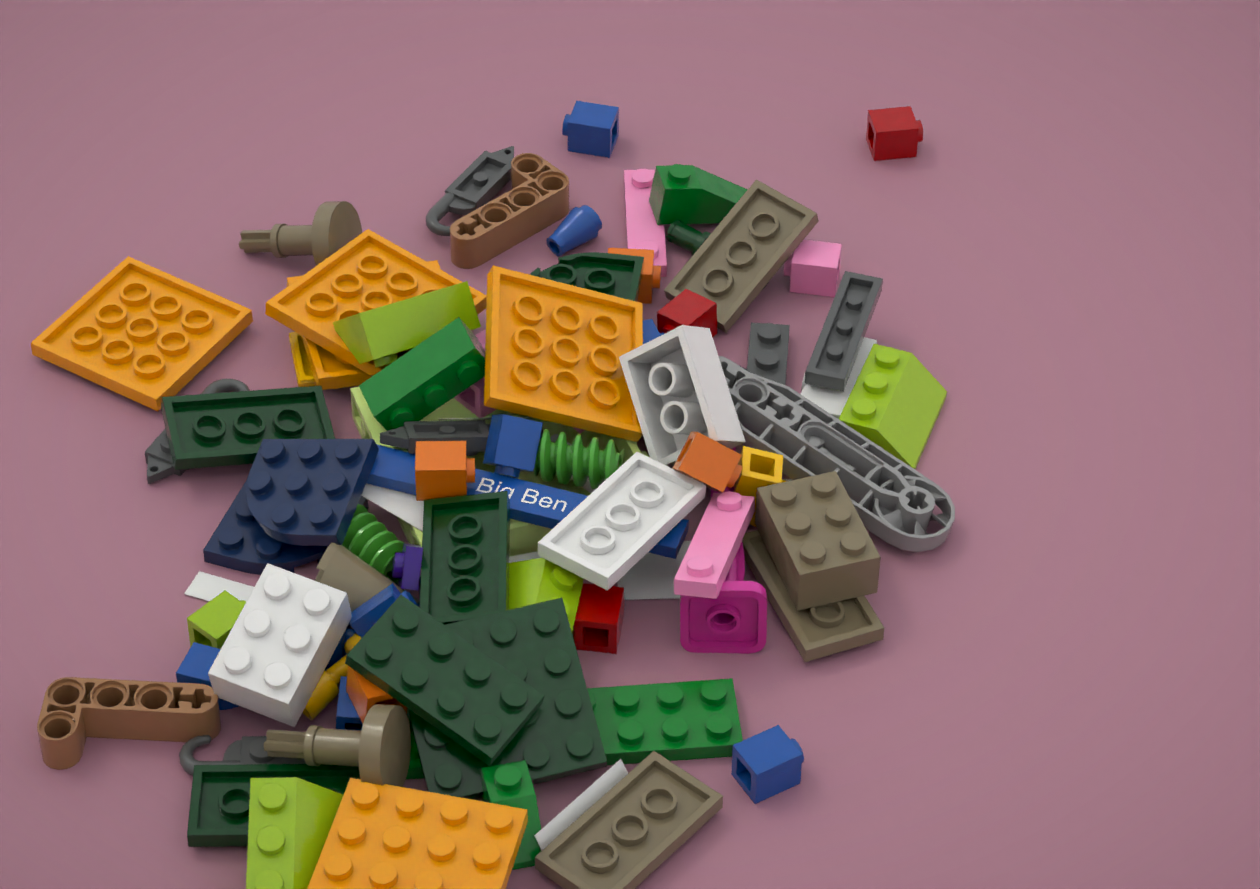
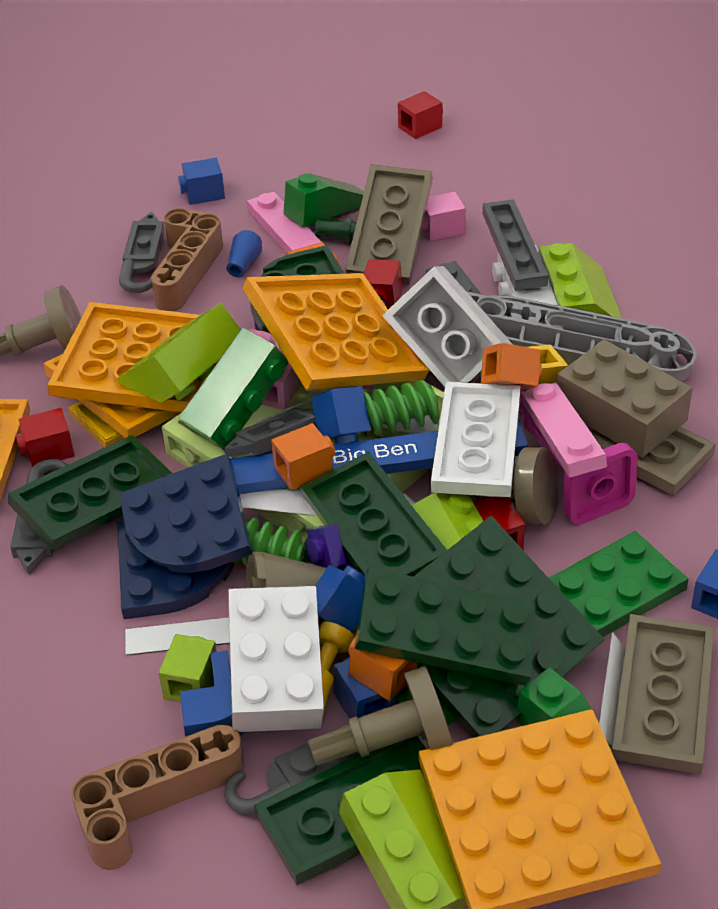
camera: 25 degrees left, 0 degrees up
none -> red brick [15,408,75,467]
none -> dark tan piece [469,447,557,525]

